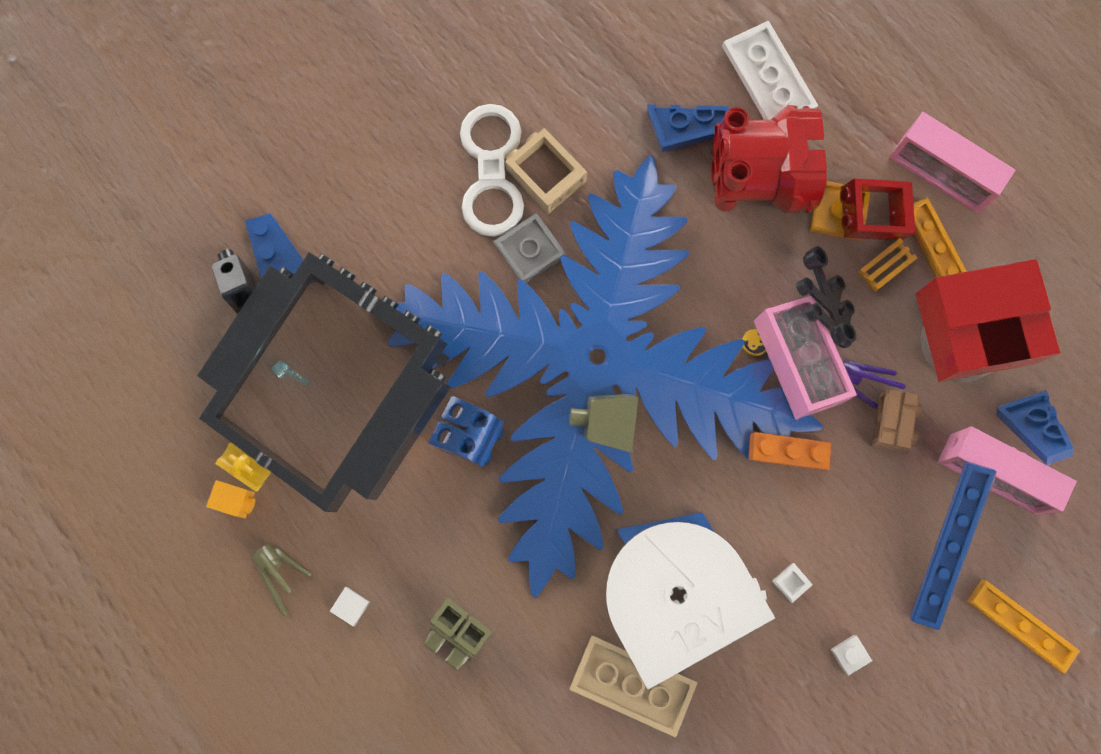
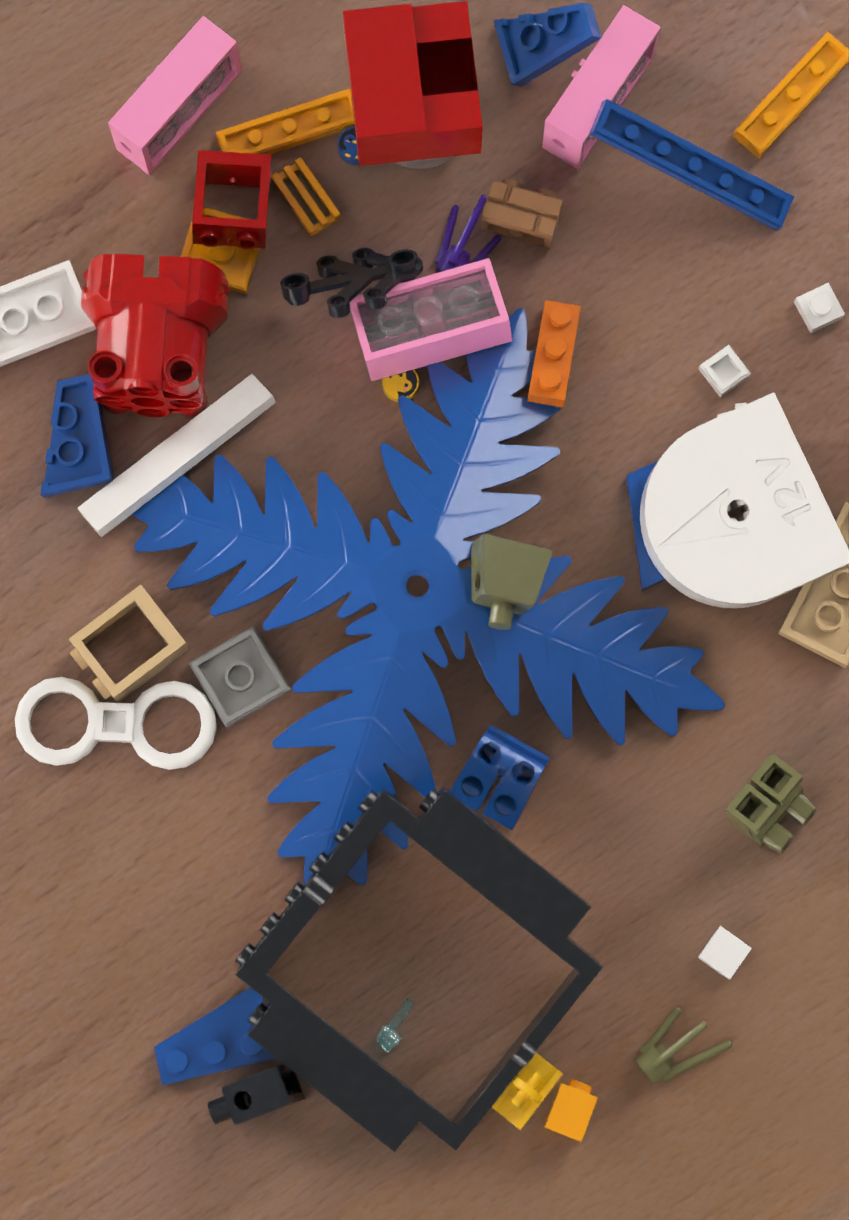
camera: 85 degrees left, 0 degrees up
none -> white tile [78,374,276,537]

